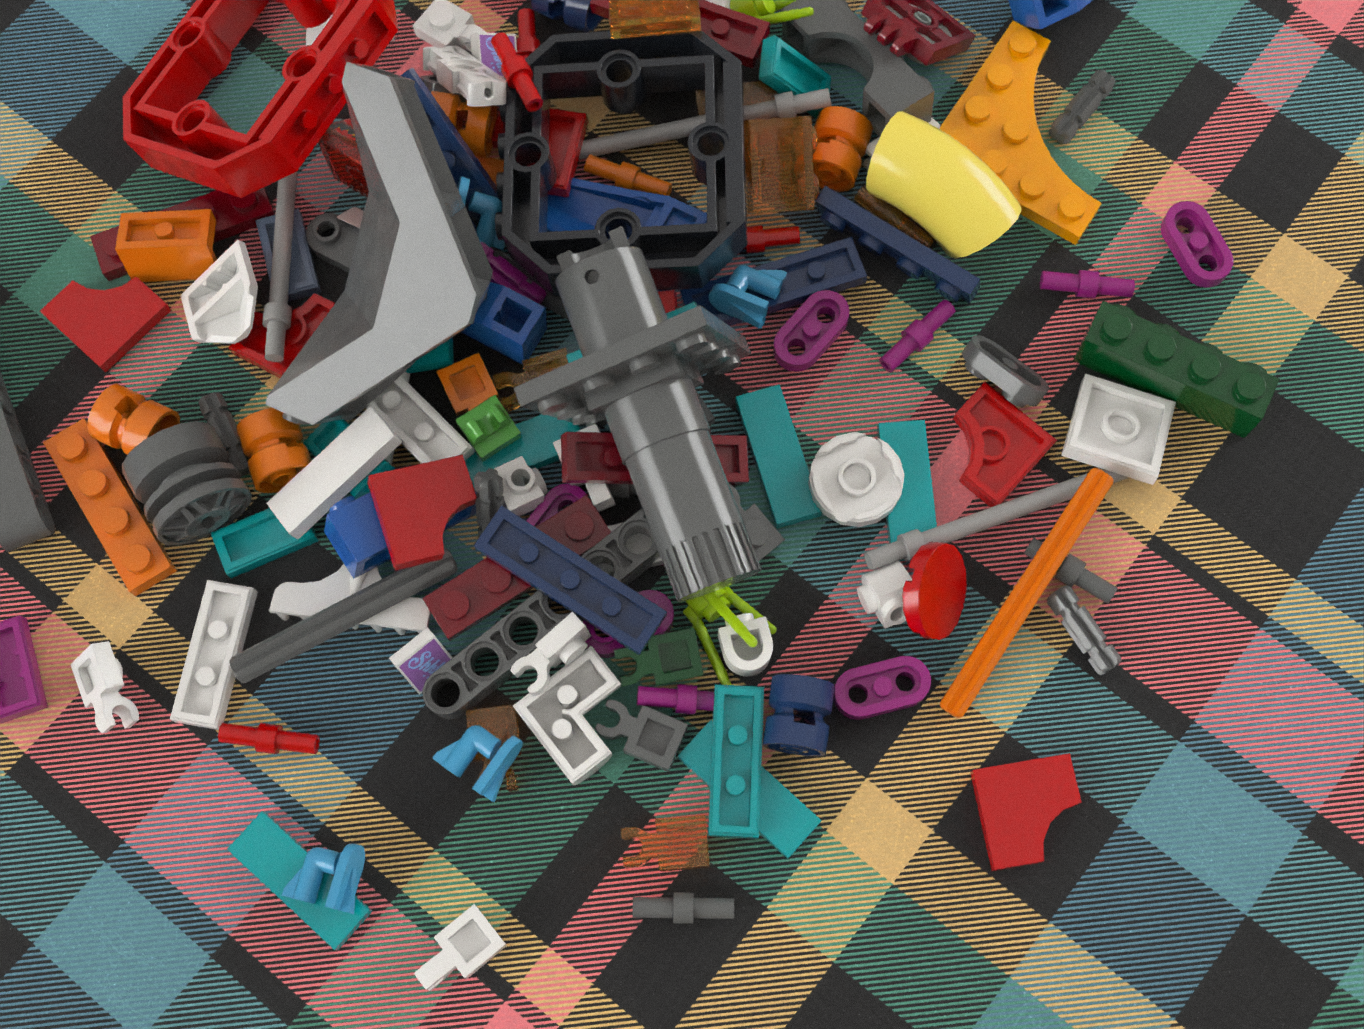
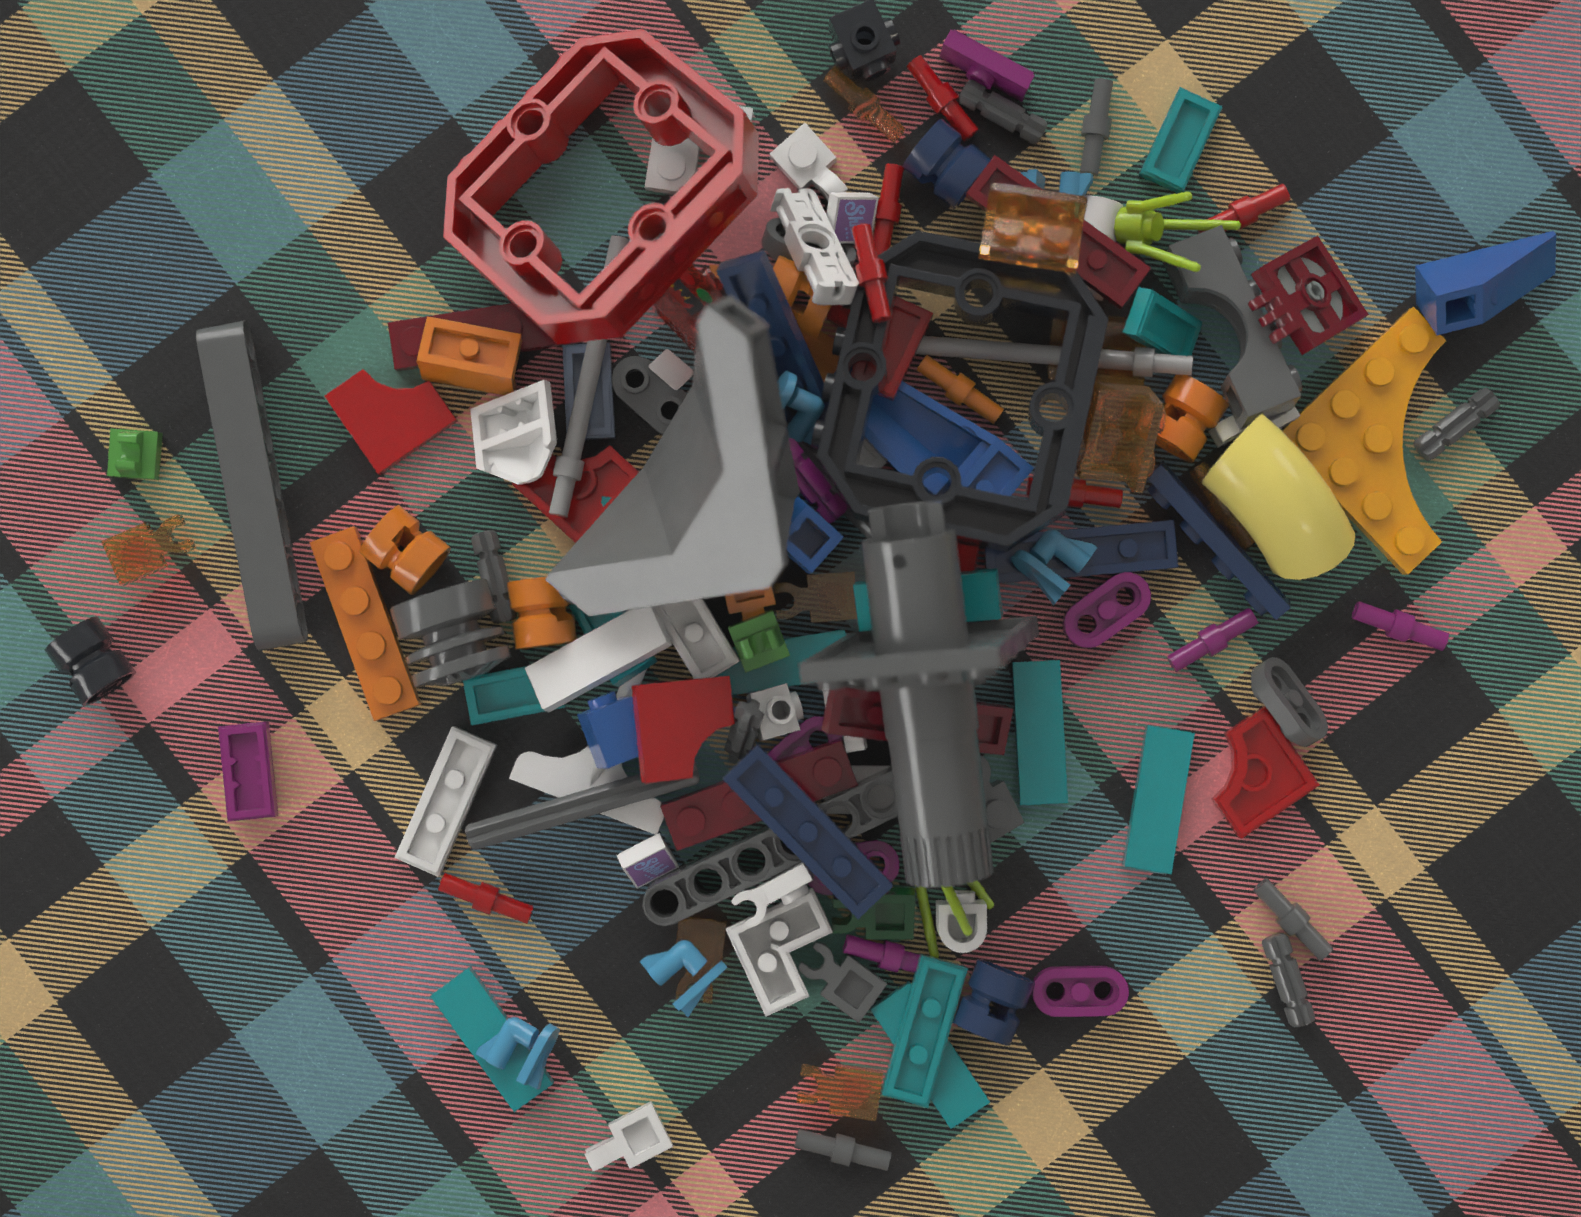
camera: 10 degrees right, 15 degrees up
white plate [70,641,139,733] -> none
white tile [808,432,905,527] -> none
white plate [857,561,912,629] -> none
light grey bar [864,468,1128,570] -> none
red tile [902,541,967,640] -> none
orange axle [940,468,1114,718] -> none
red tile [970,753,1082,871] -> none
white tile [1061,374,1176,485] -> none
dark green brick [1073,301,1280,438] -> none
magenta plate [1161,201,1234,288] -> none

